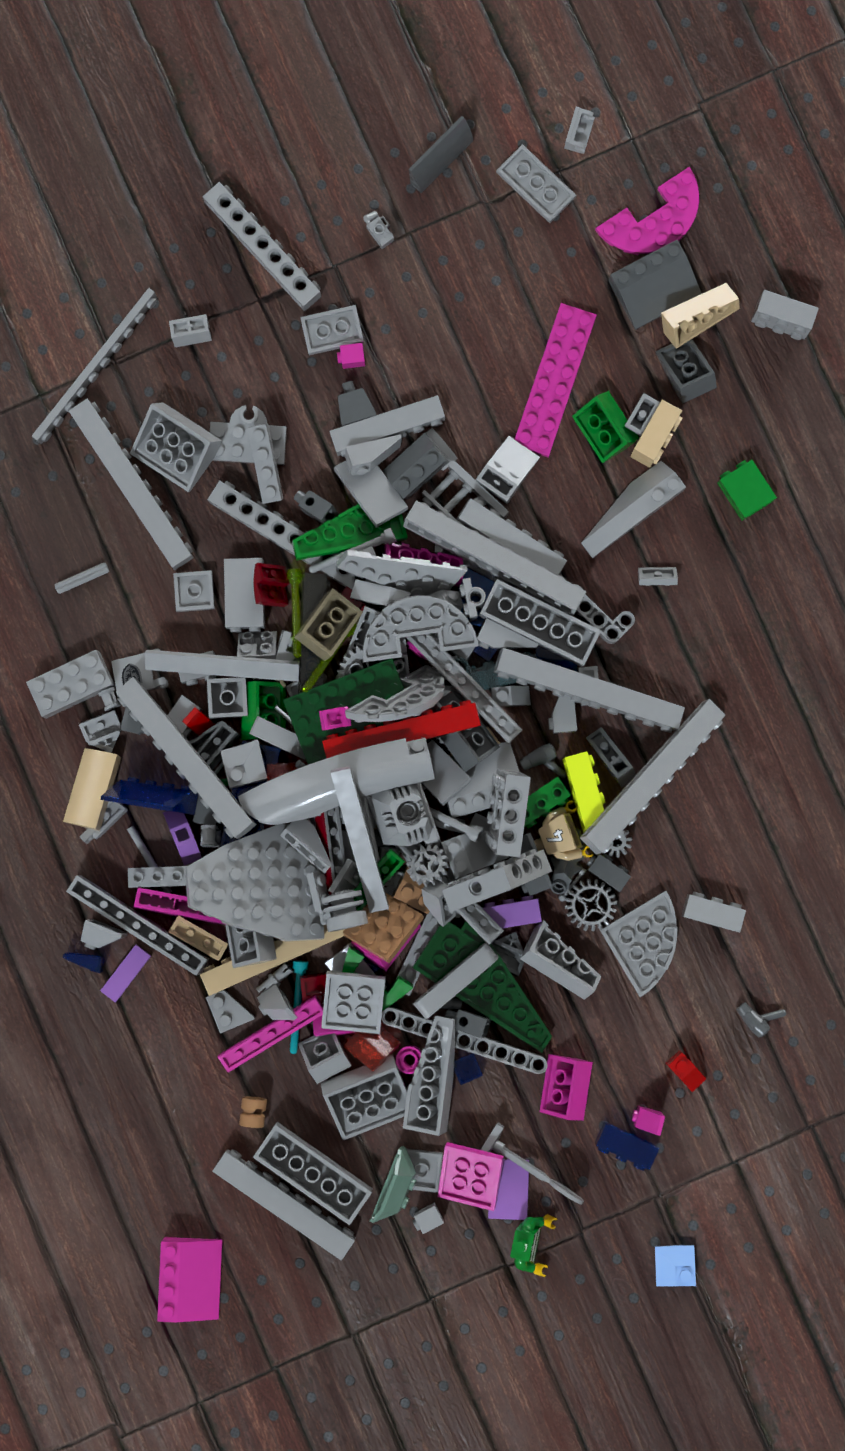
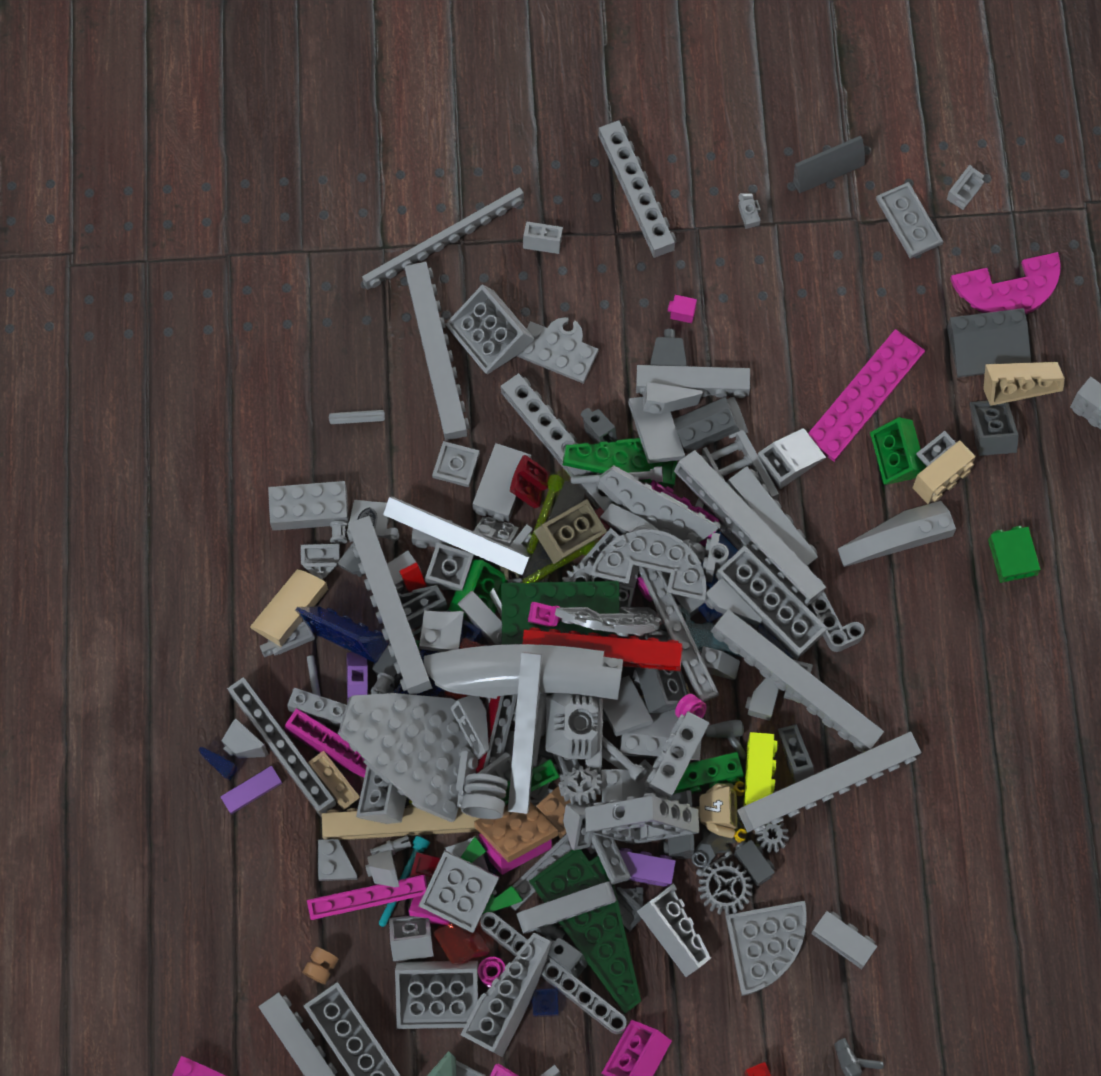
camera: 15 degrees right, 15 degrees down
light grey brick [247,423,283,504] -> none
light grey plate [300,305,364,355] -> none
light grey plate [638,567,678,586] -> none
none -> dark pink wheel [675,694,706,718]

